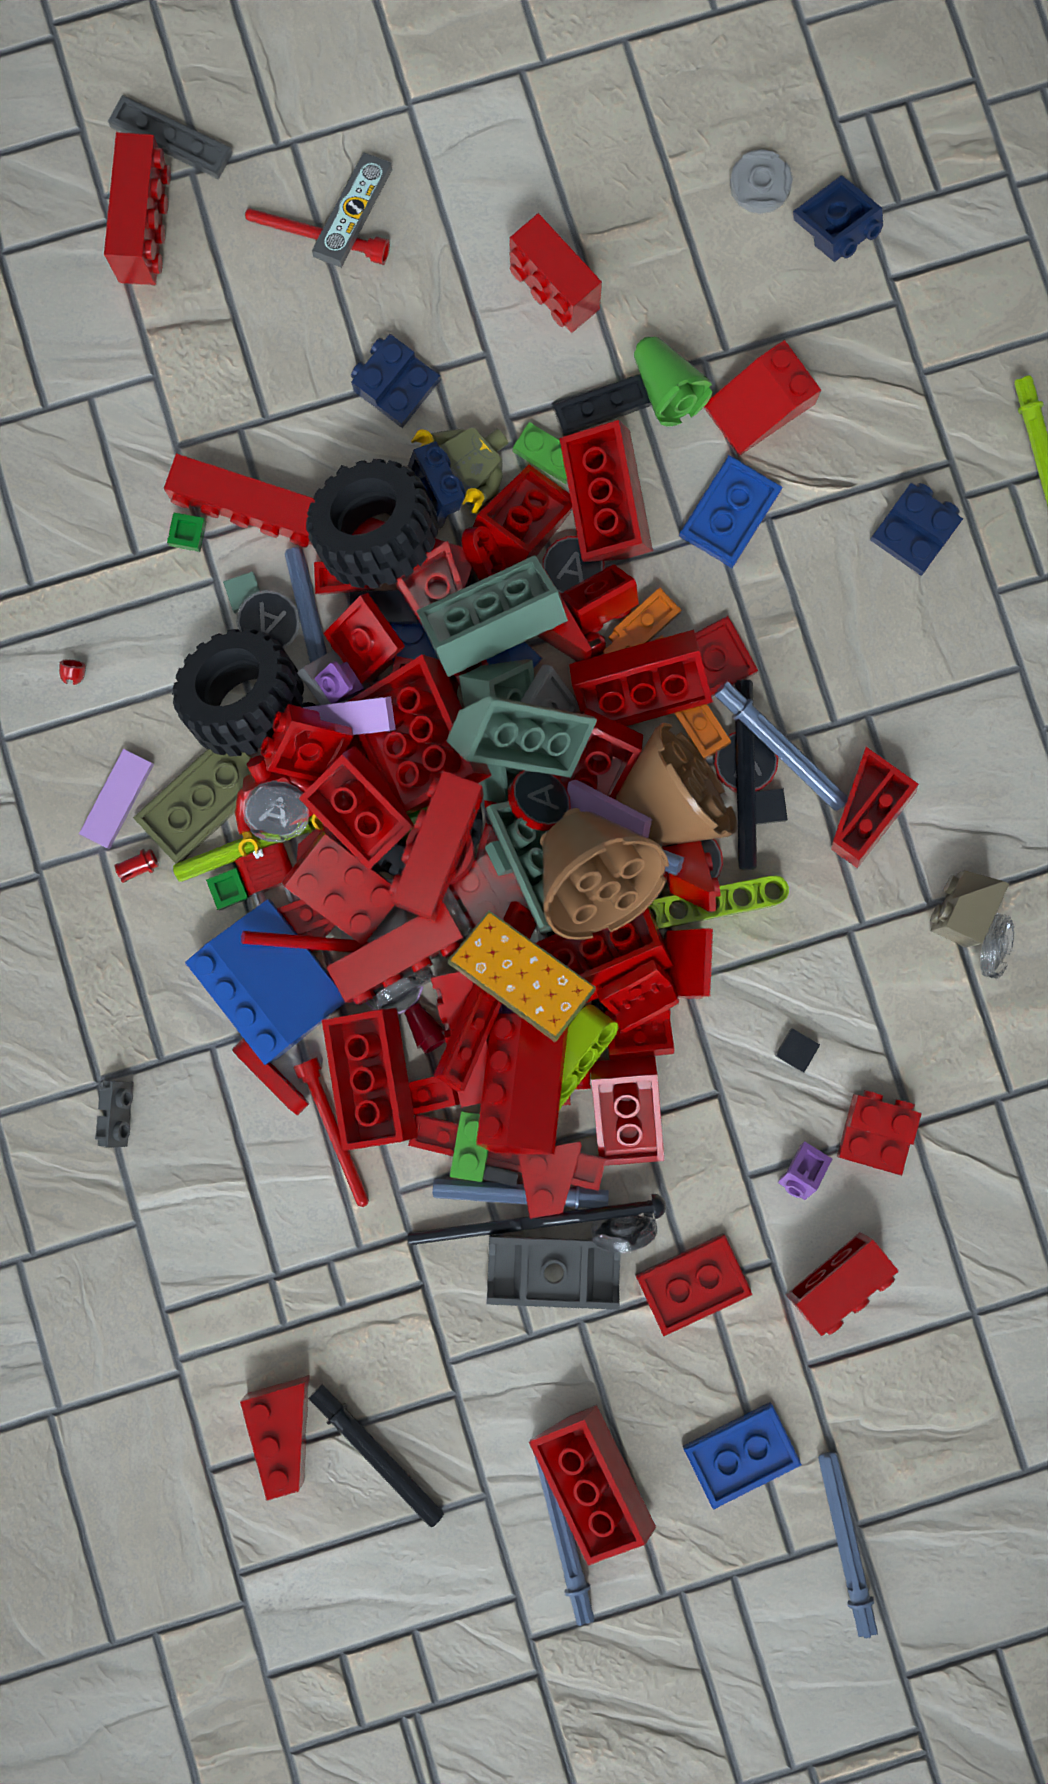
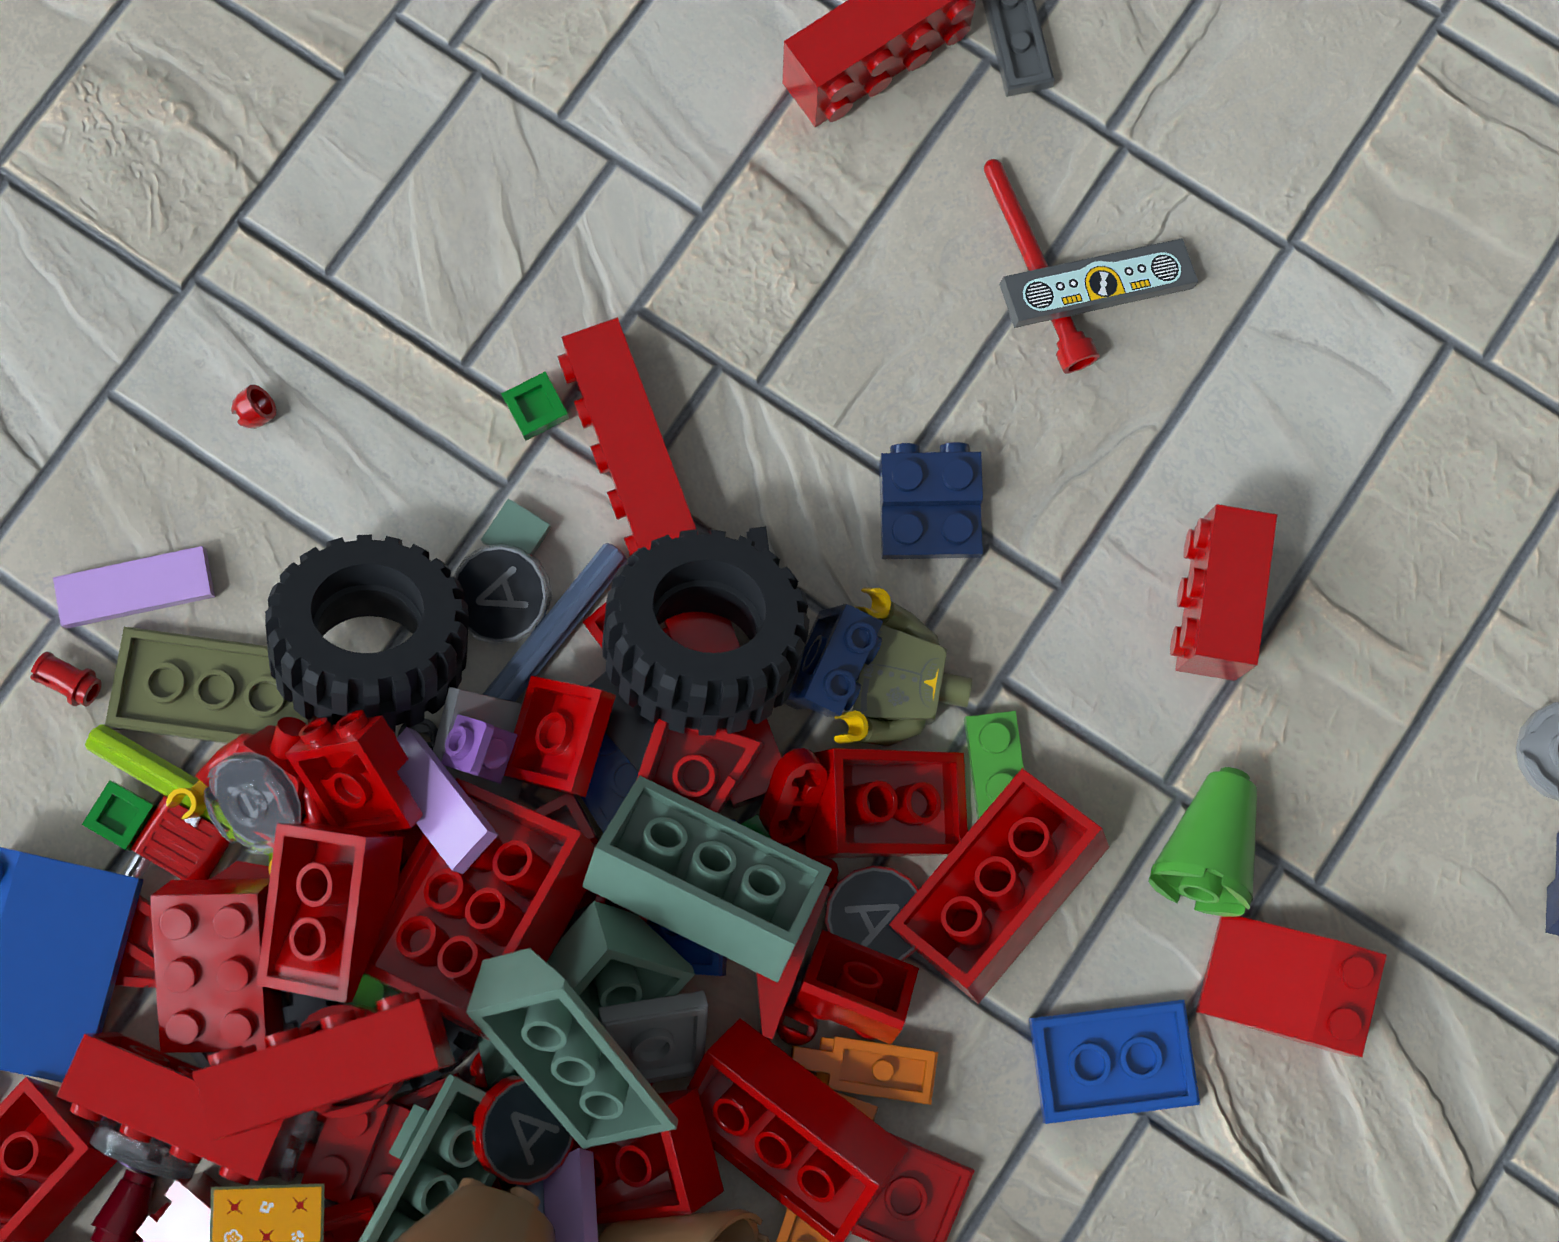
camera: 45 degrees right, 5 degrees down
red bar [241,931,370,952] -> none
black tile [553,374,651,437] -> none

